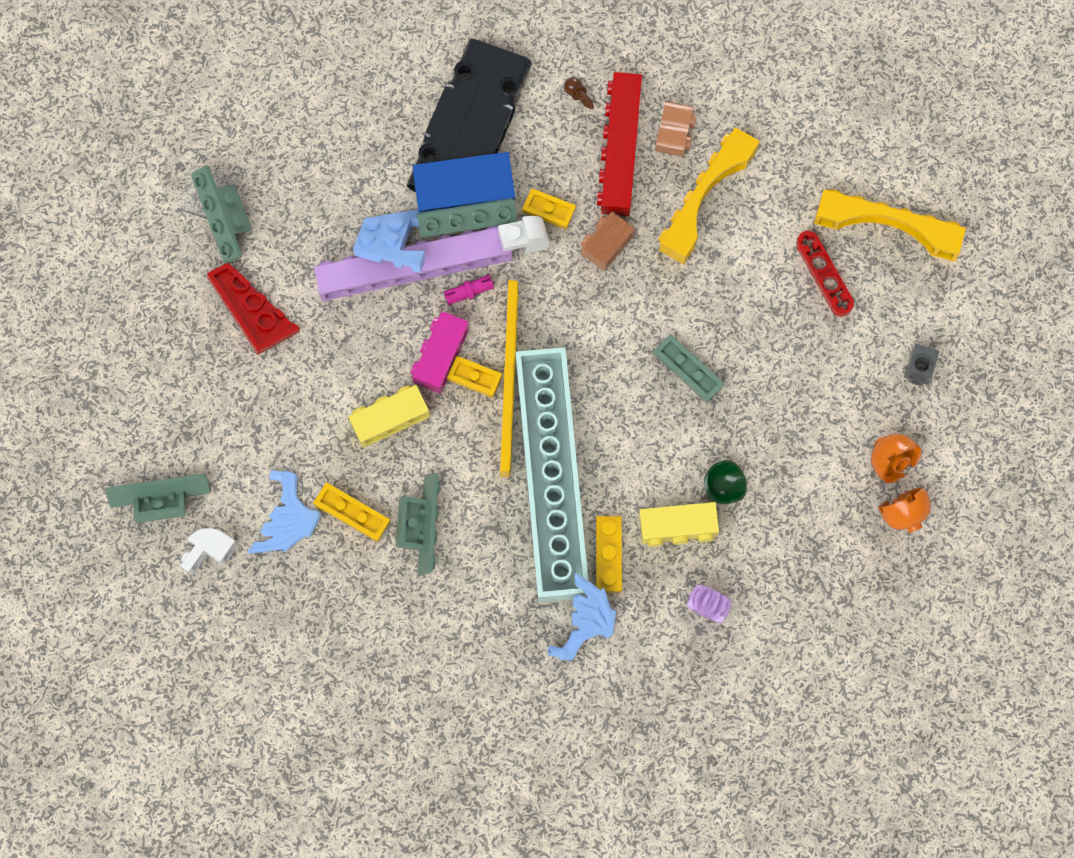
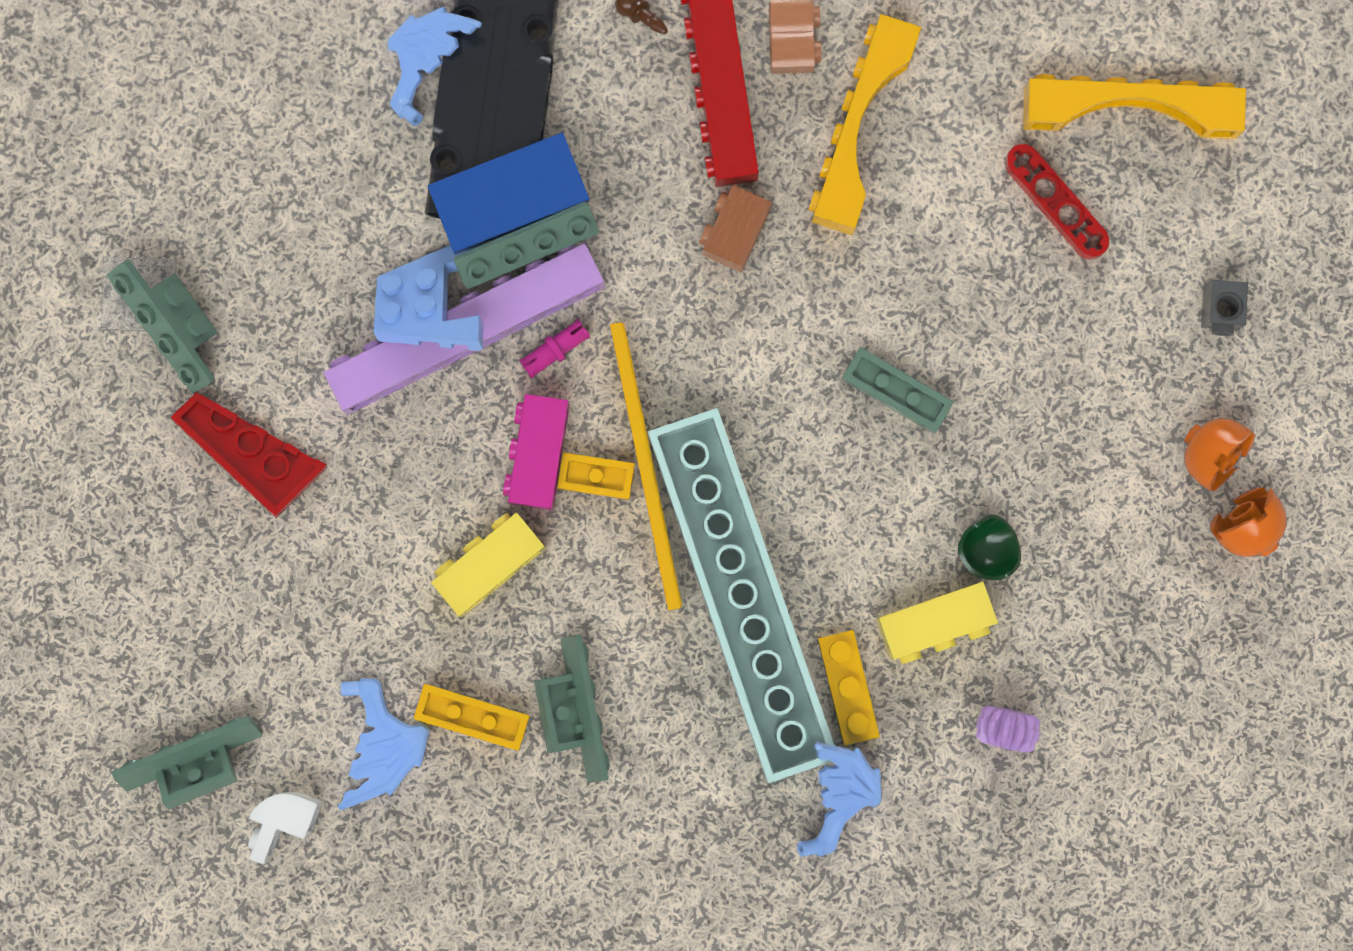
camera: 15 degrees left, 10 degrees up
white brick [497,216,550,254] -> none
yellow plate [522,188,576,230] -> none
none -> light blue animal [387,7,482,126]

